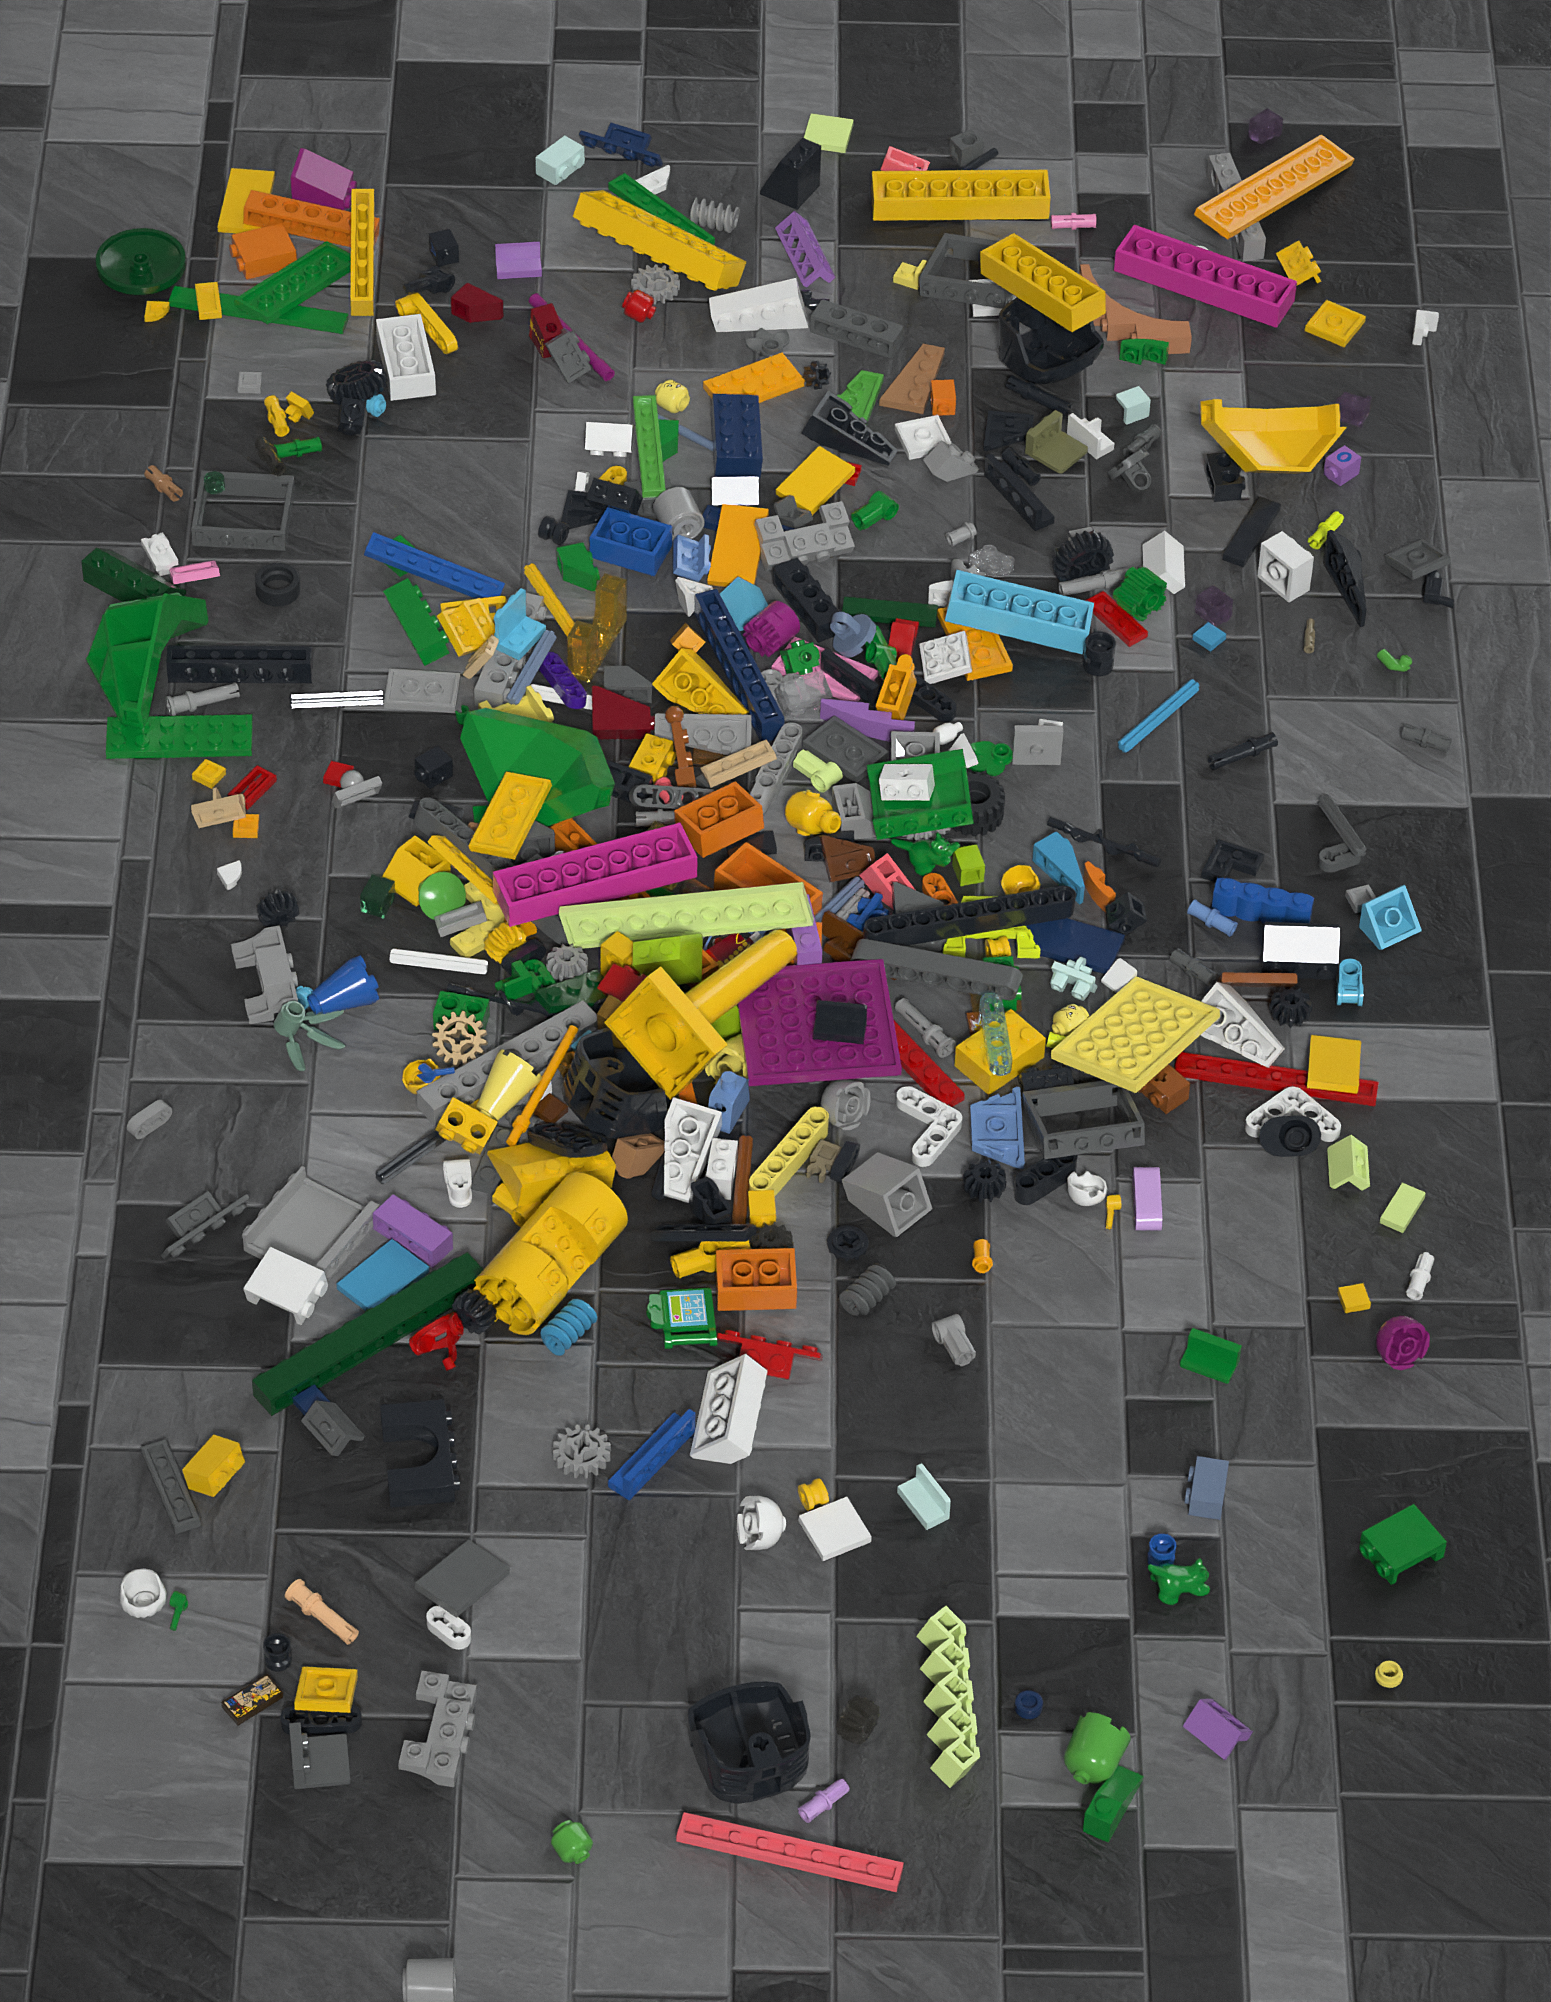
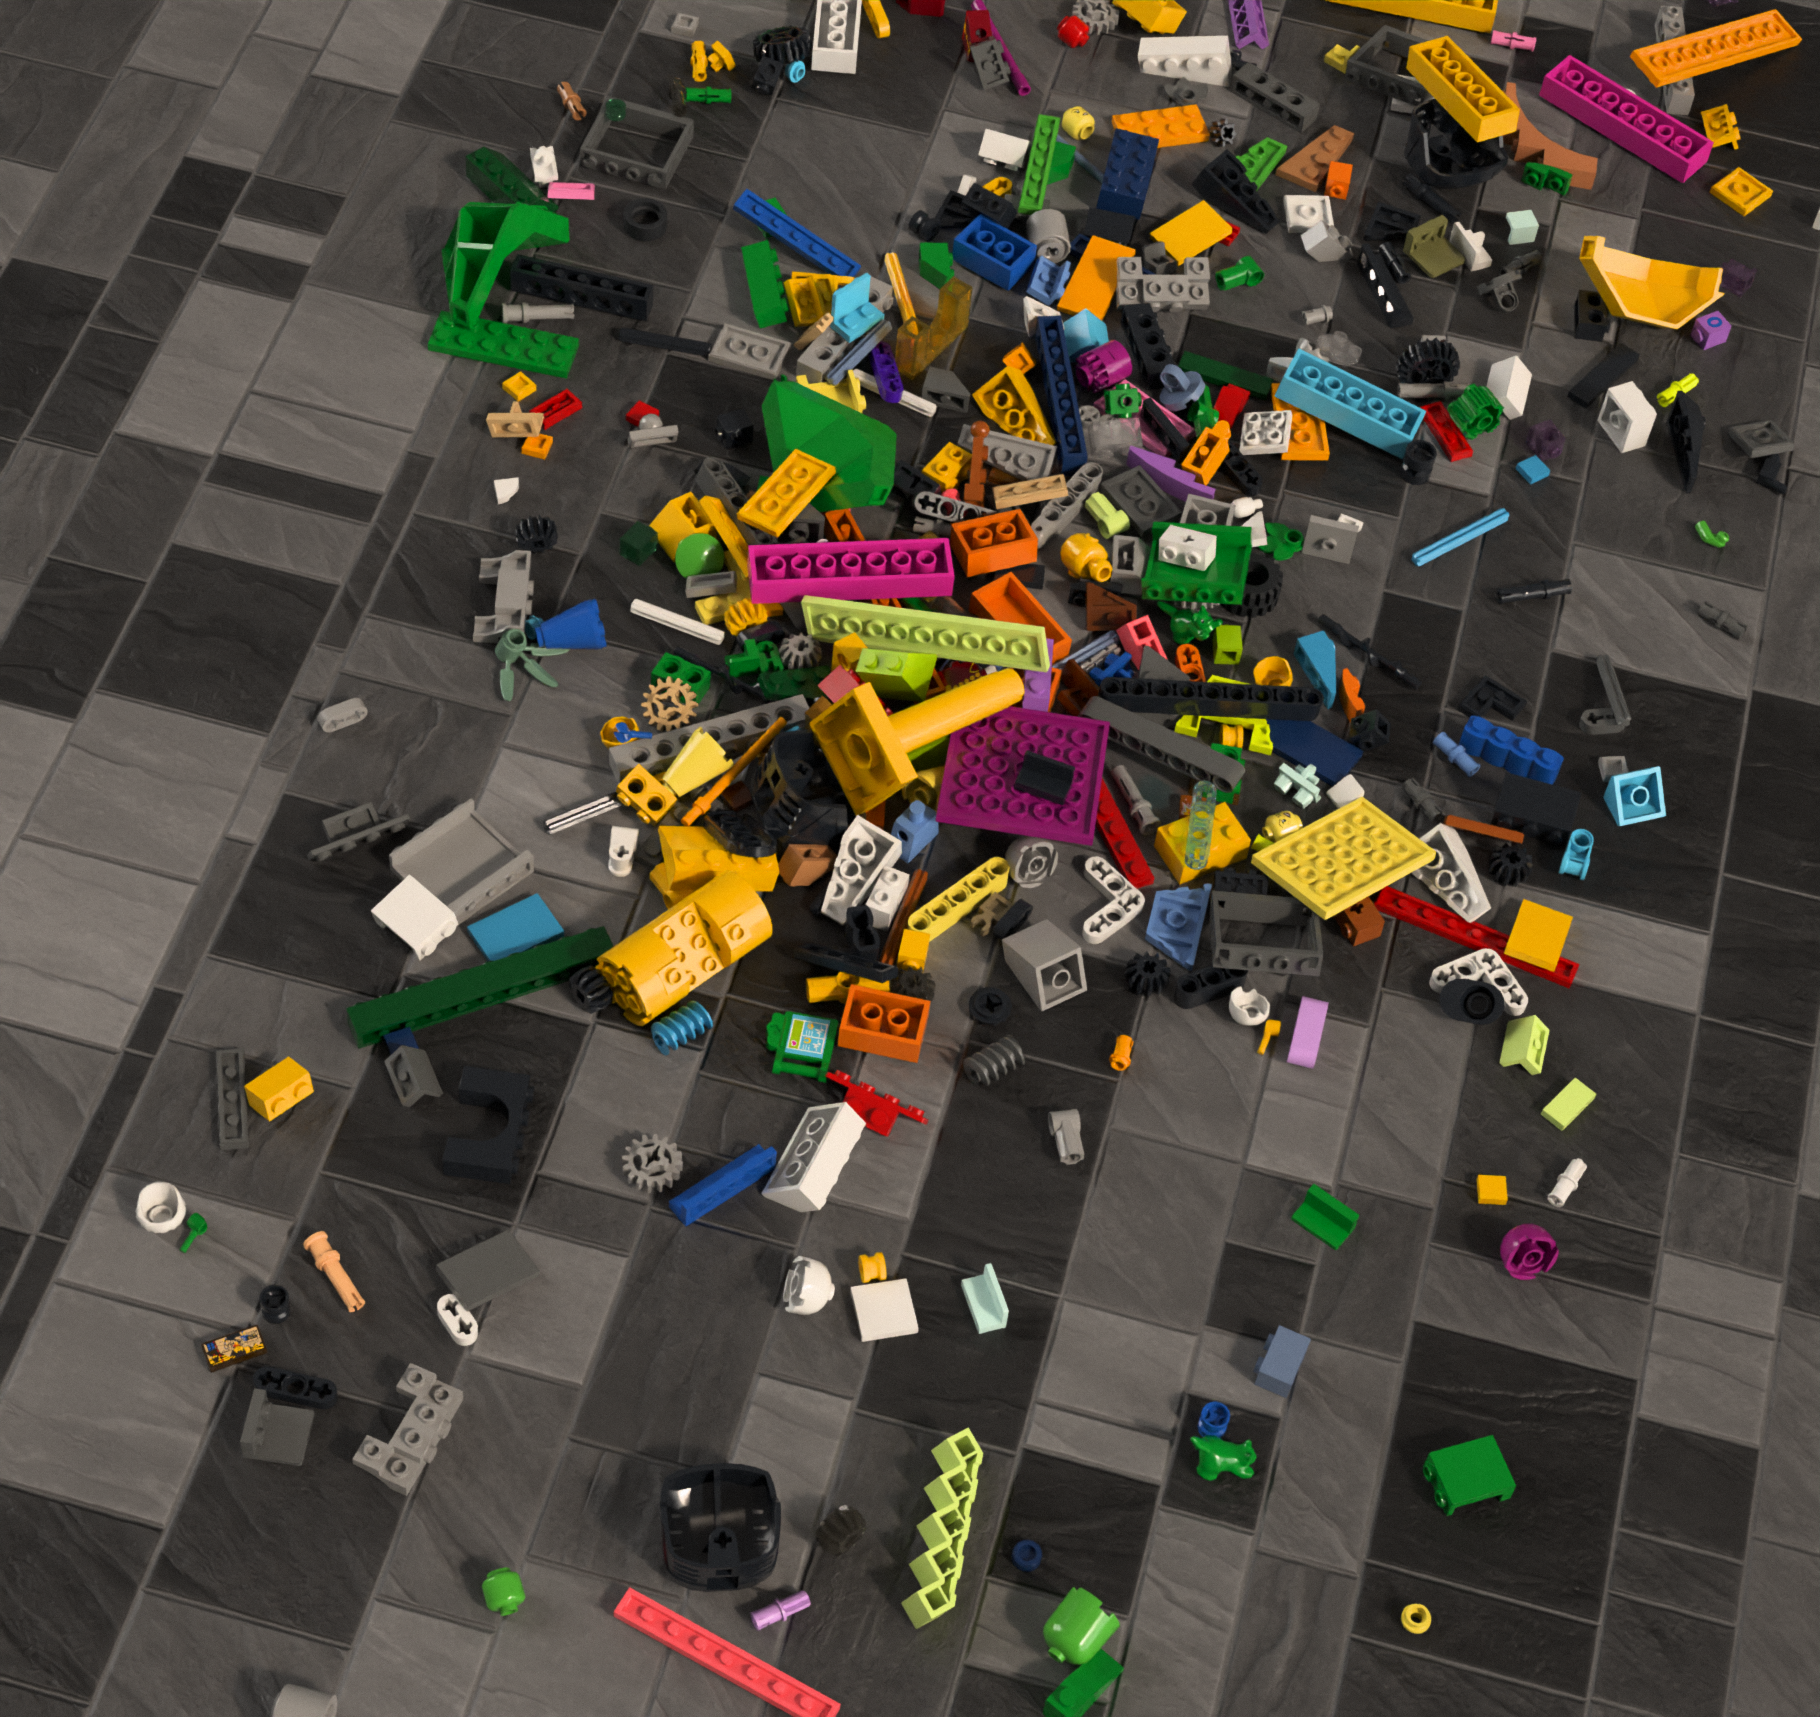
camera: 10 degrees right, 5 degrees up
yellow tile [294,1667,358,1713] -> none
medium lavender brick [373,1194,453,1268] -> none
red helmet [409,1312,464,1371] -> none
dark red slope [592,686,655,739] -> none
medium lavender panel [1183,1699,1253,1760] -> none
dark tan pin [1304,618,1315,653] -> none

